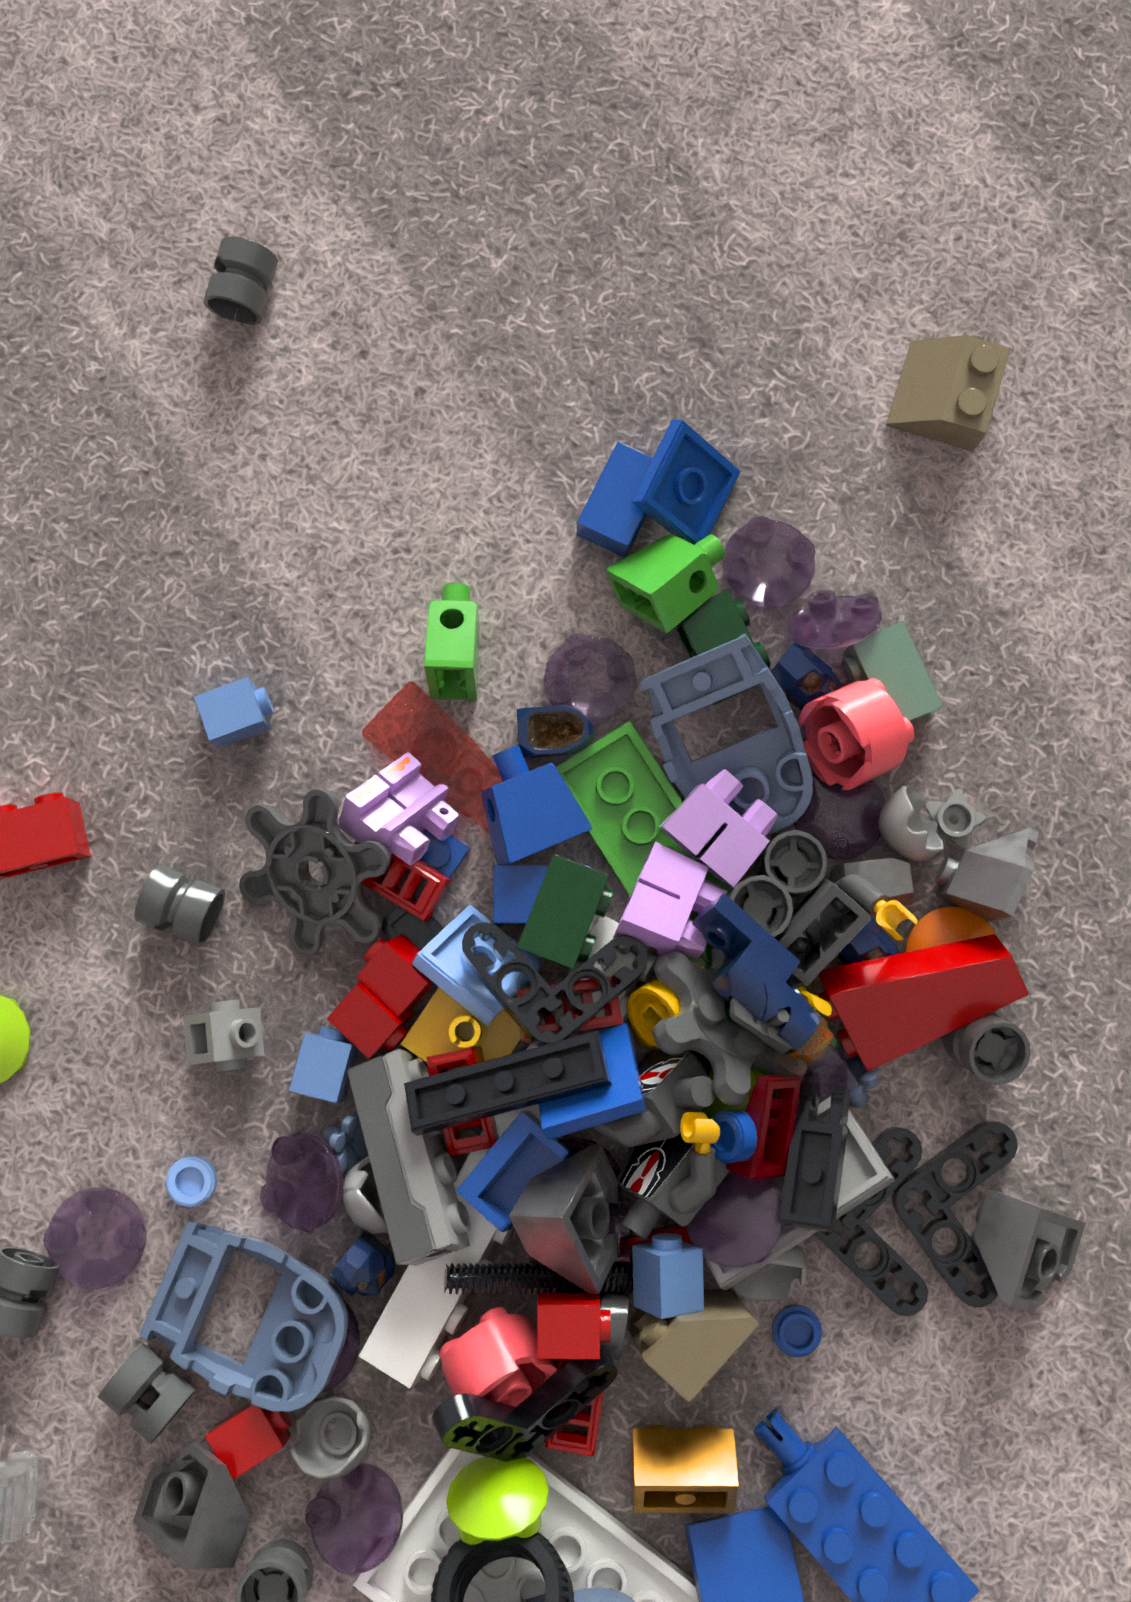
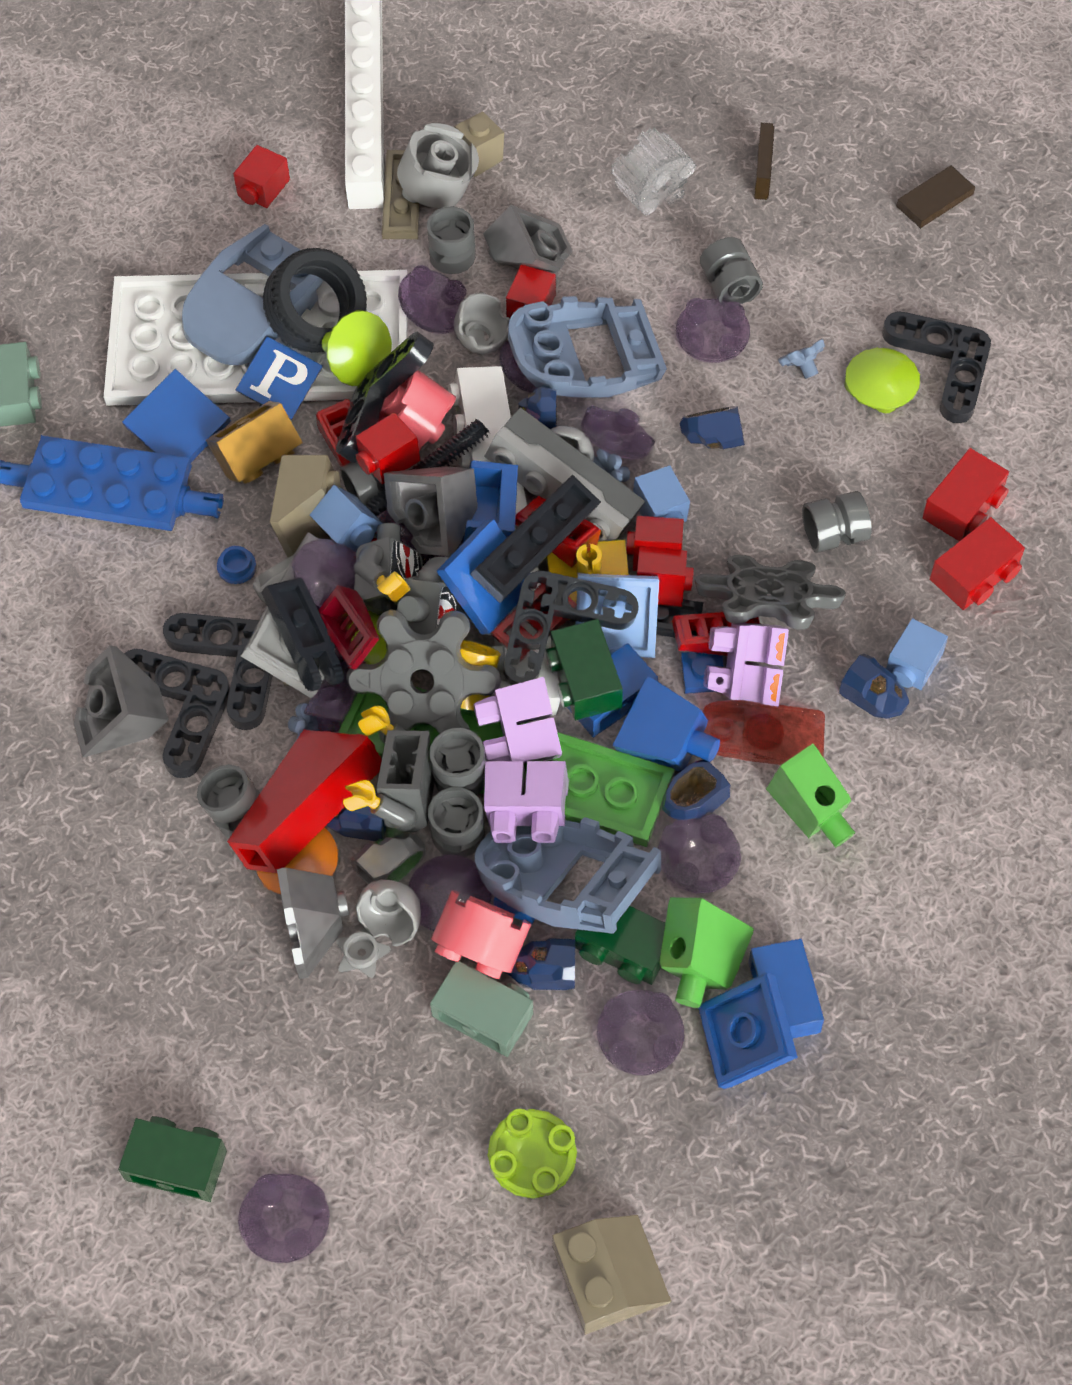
camera: 145 degrees right, 20 degrees down
dark grey wheel [98,1343,196,1444] -> none
light blue tile [166,1156,217,1207] -> none
light grey brick [183,1000,265,1072] -> none
dark blue plate [692,893,834,1065] -> none
blue tile [710,1109,757,1163] -> none
clear purple dish [787,590,882,650] -> none
none -> blue piece [235,336,323,421]
none -> lime dish [487,1109,577,1199]
none -> dark blue rock [679,406,745,449]
none -> sand blue plant [778,339,825,379]
none -> dark blue rock [839,653,909,719]
none -> red brick [929,517,1025,610]

